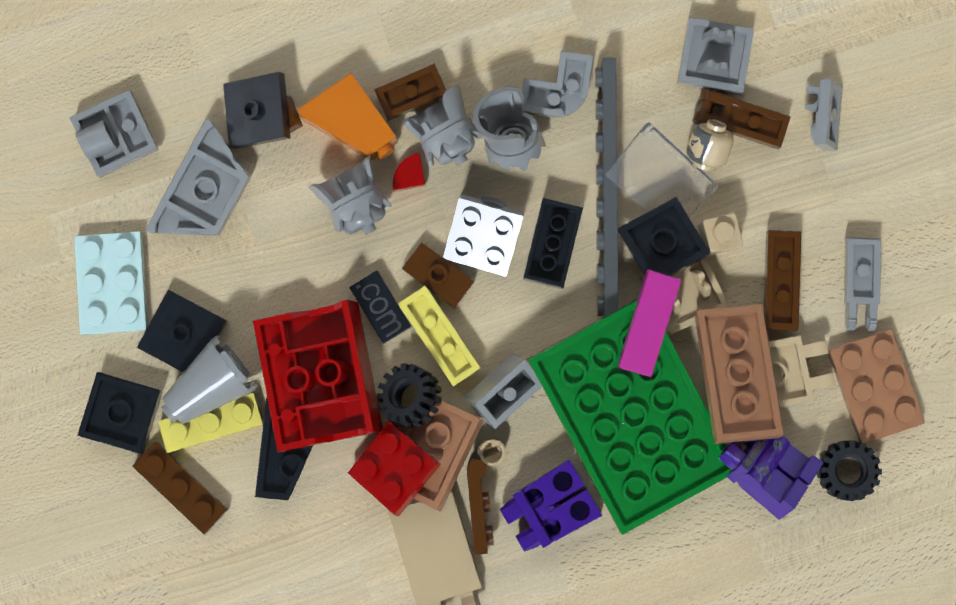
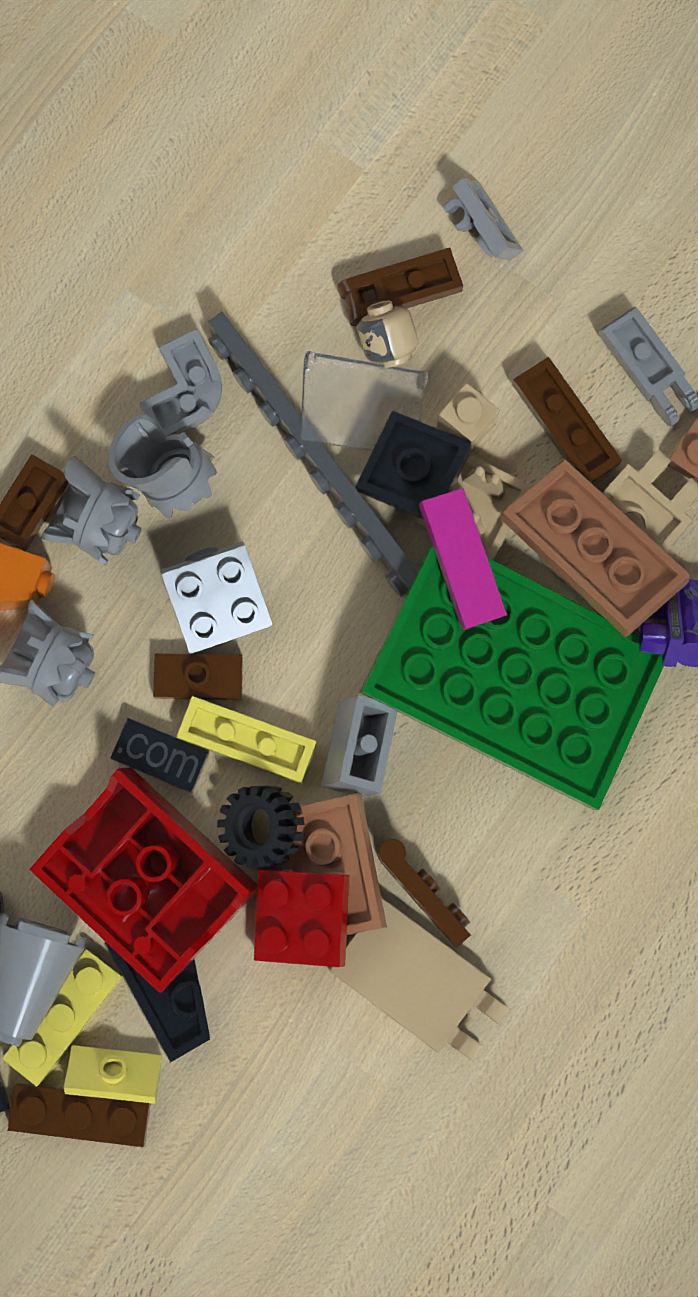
camera: 40 degrees left, 5 degrees down
red tile [393,153,426,192] -> none
tan hinge [478,439,506,466] -> none
dark purple hips [500,459,602,552] -> none
black piece [523,198,583,290] -> none
light grey plate [677,17,754,95] -> none
none -> light yellow plate [64,1045,162,1104]

